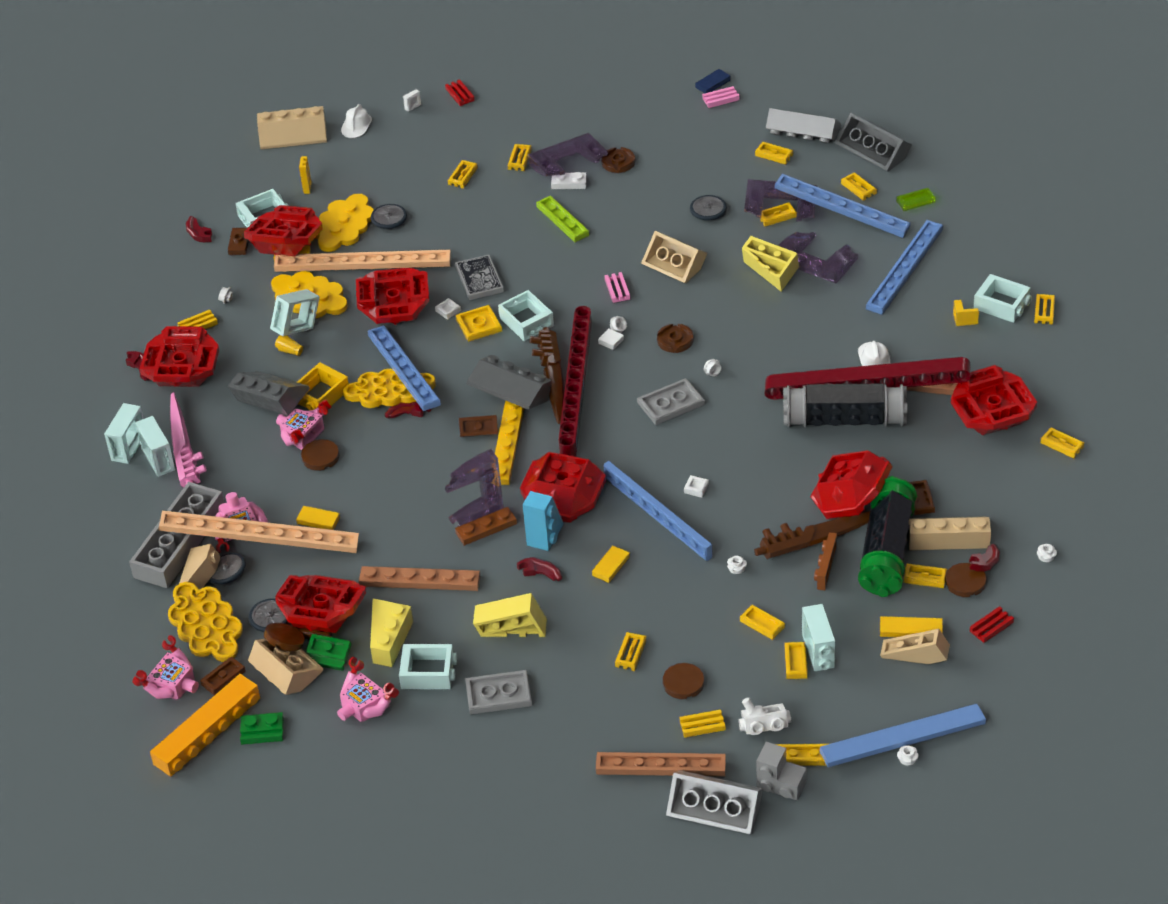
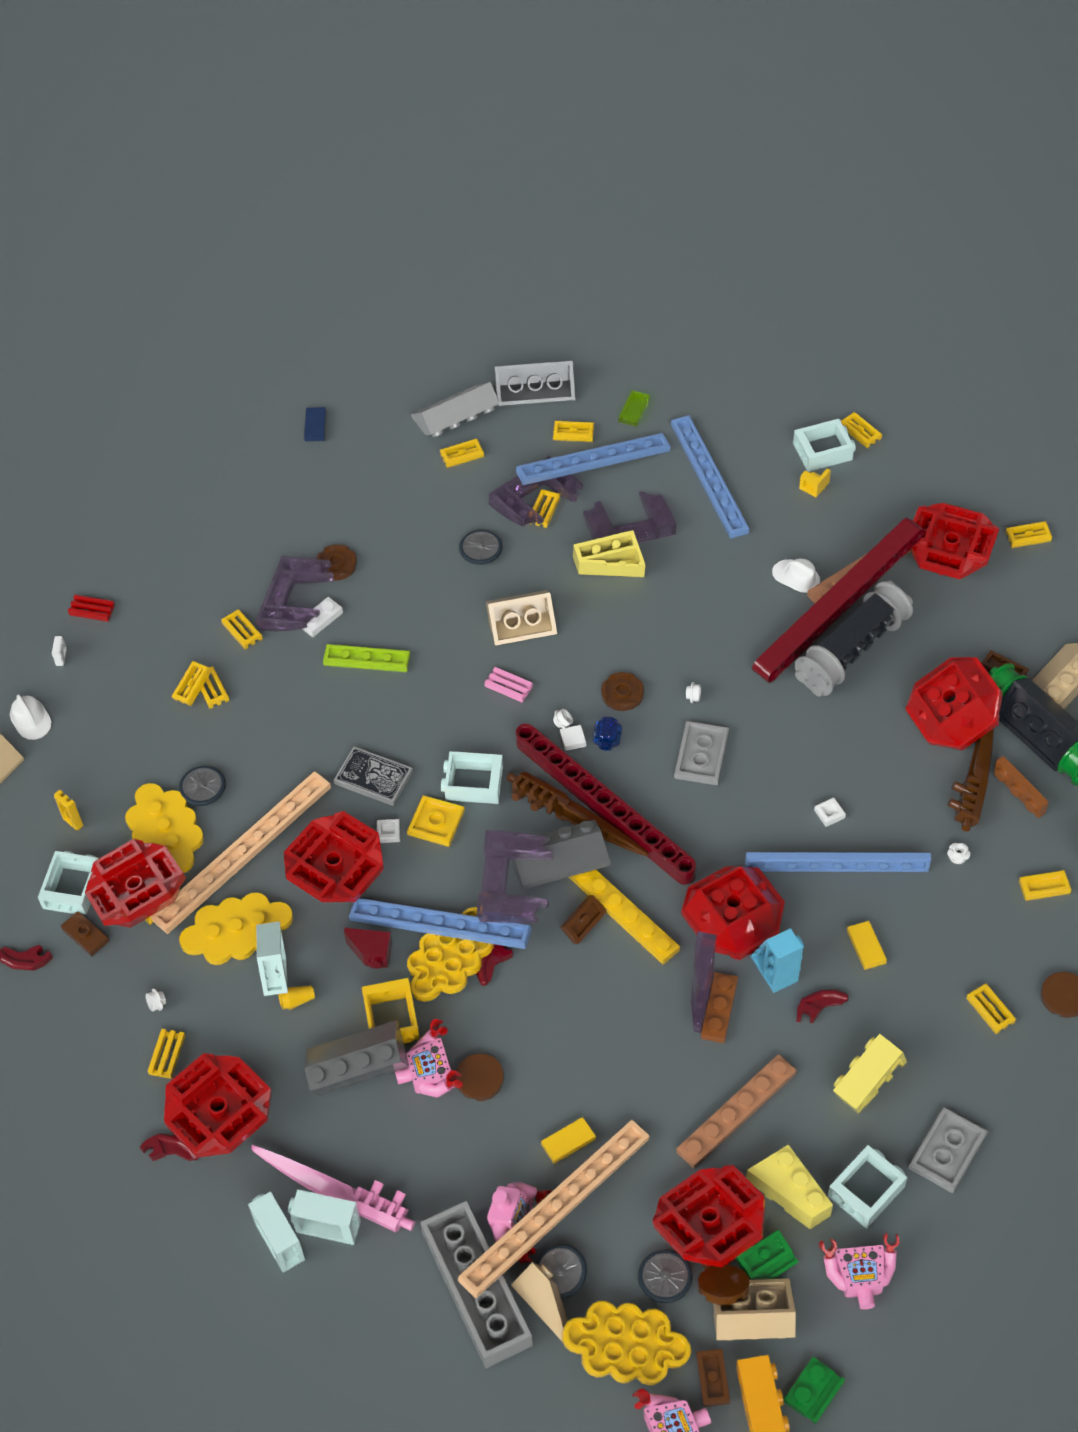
camera: 50 degrees left, 10 degrees up
bright pink tile [702,86,739,108] -> none
none -> yellow tile [171,661,212,706]
none -> dark red slope [344,928,393,969]
none -> clear purple wedge [477,830,553,923]
none -> clear blue head [593,717,622,751]

